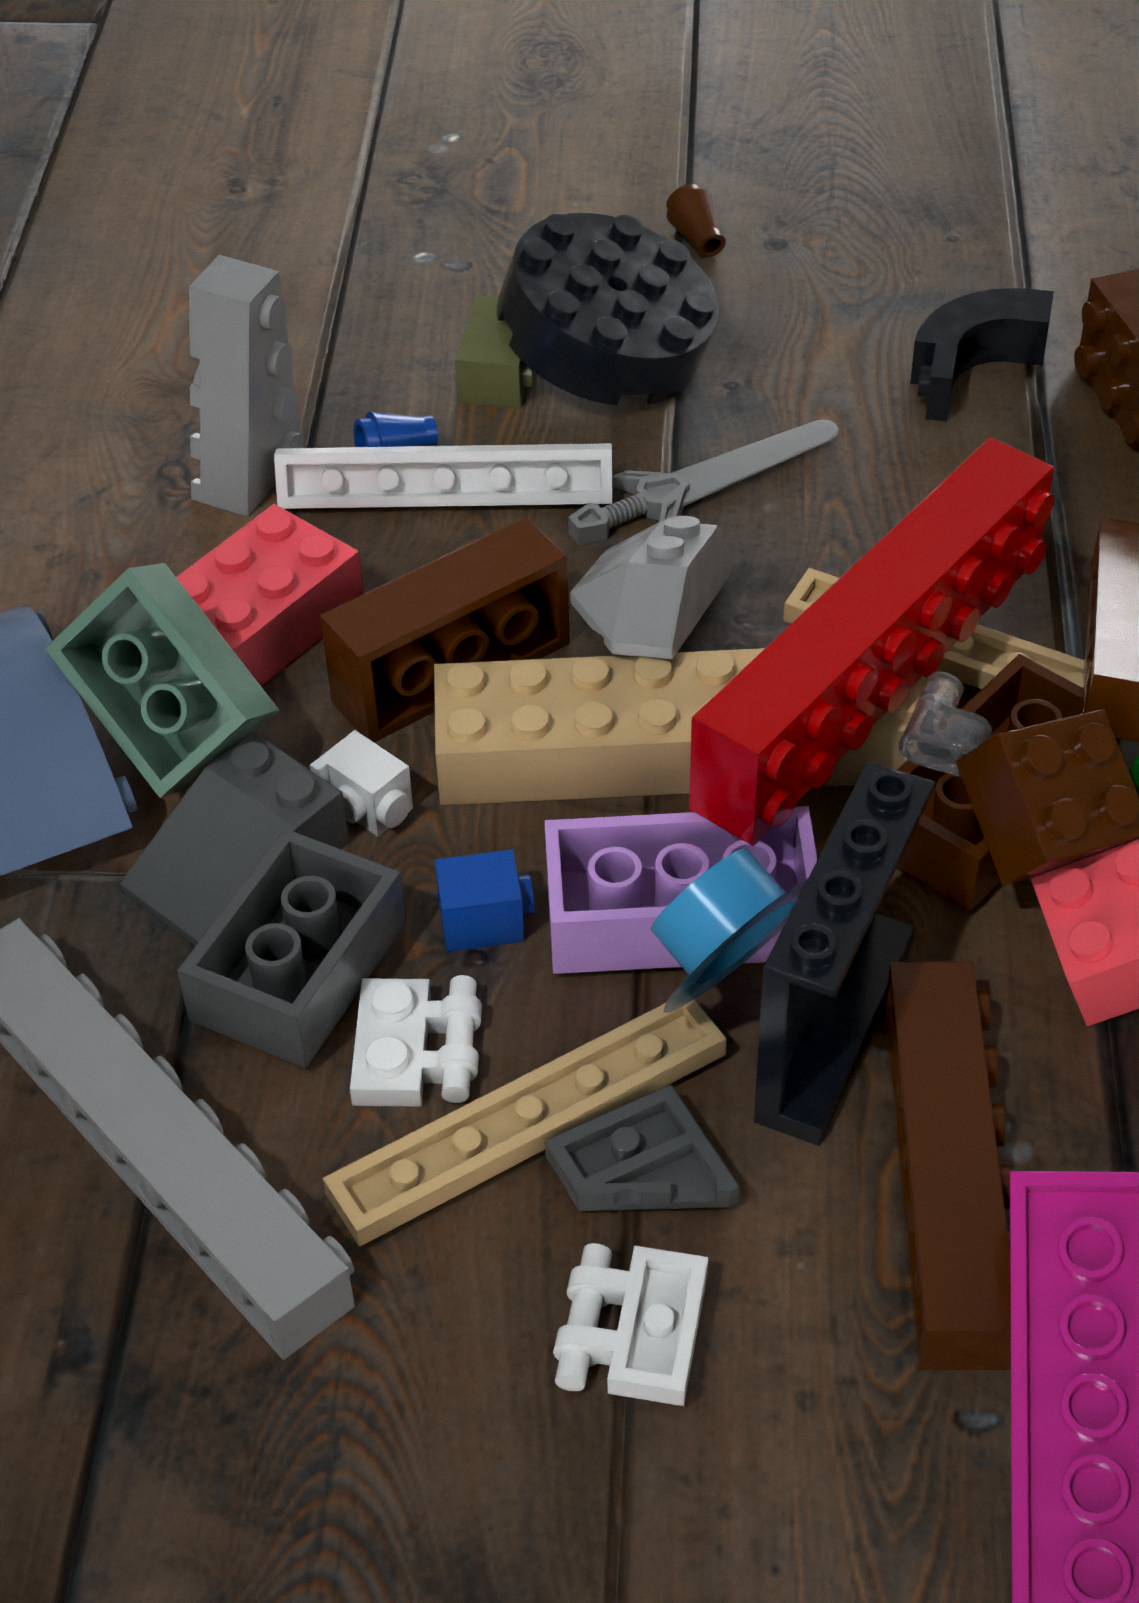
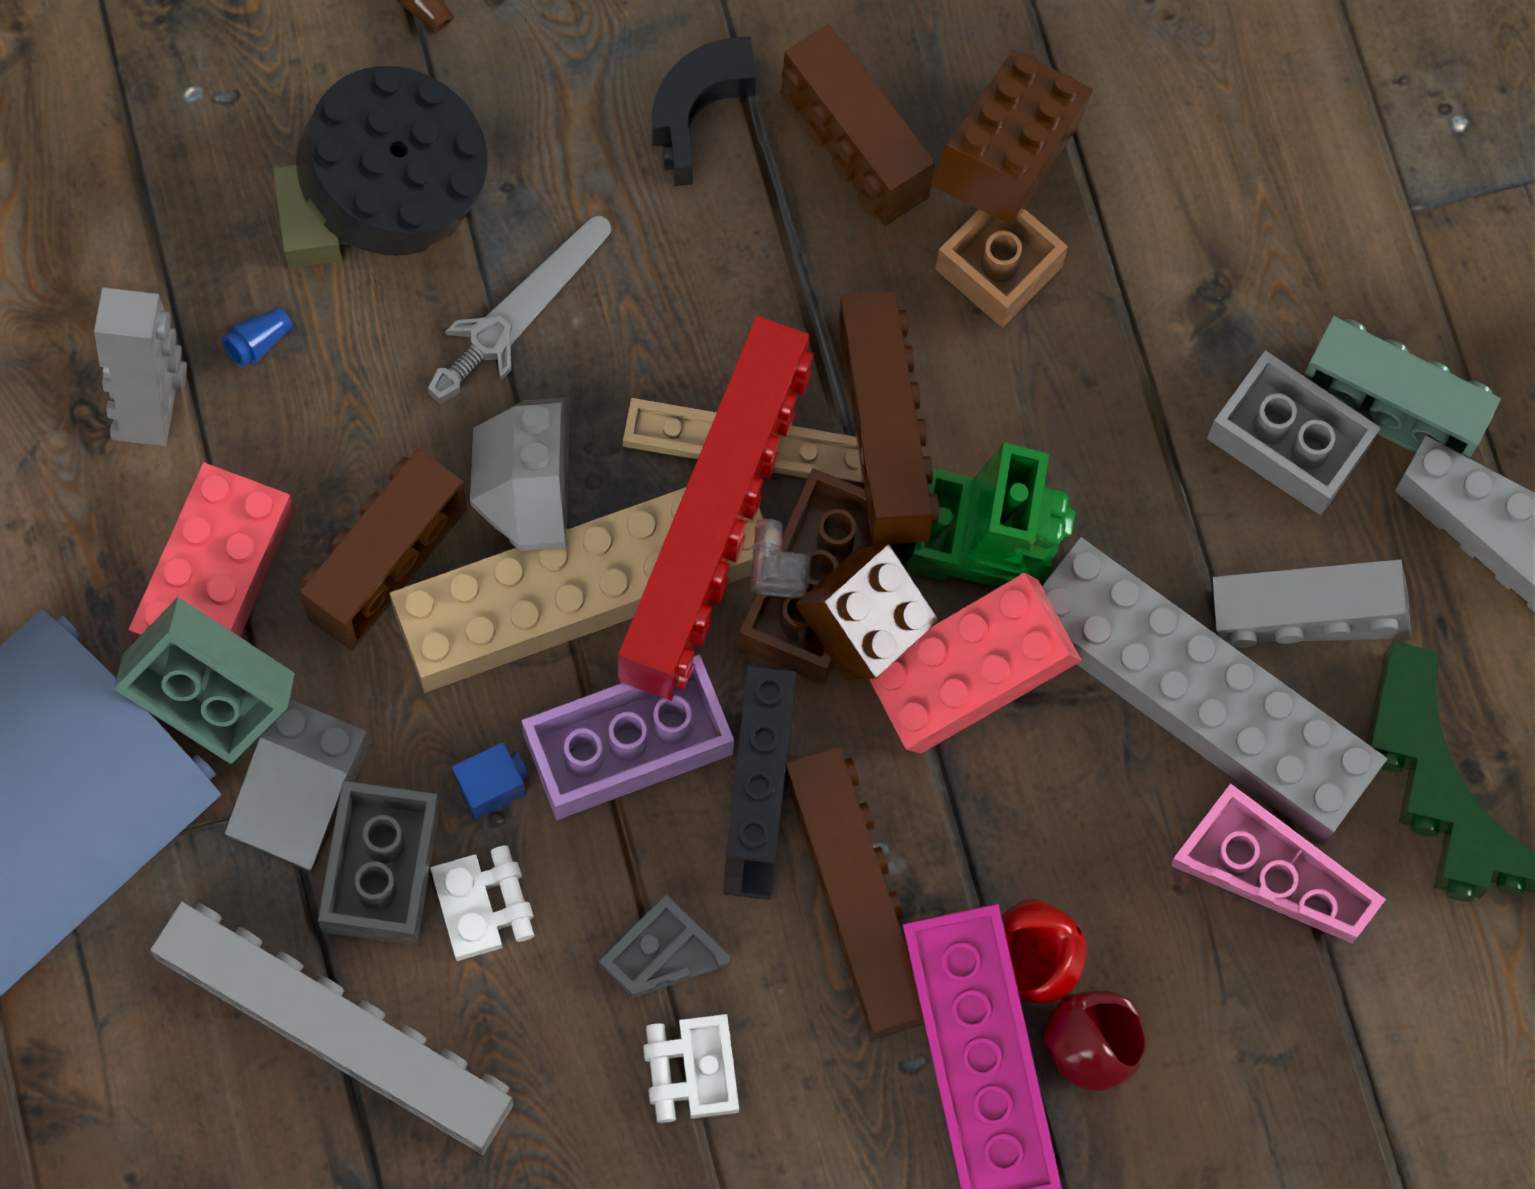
camera: 25 degrees left, 25 degrees up
white plate [274,443,612,509] -> none
white brick [310,730,413,837] -> none
tan plate [323,1000,726,1247] -> none
dark azure hose [651,848,808,1013] -> none

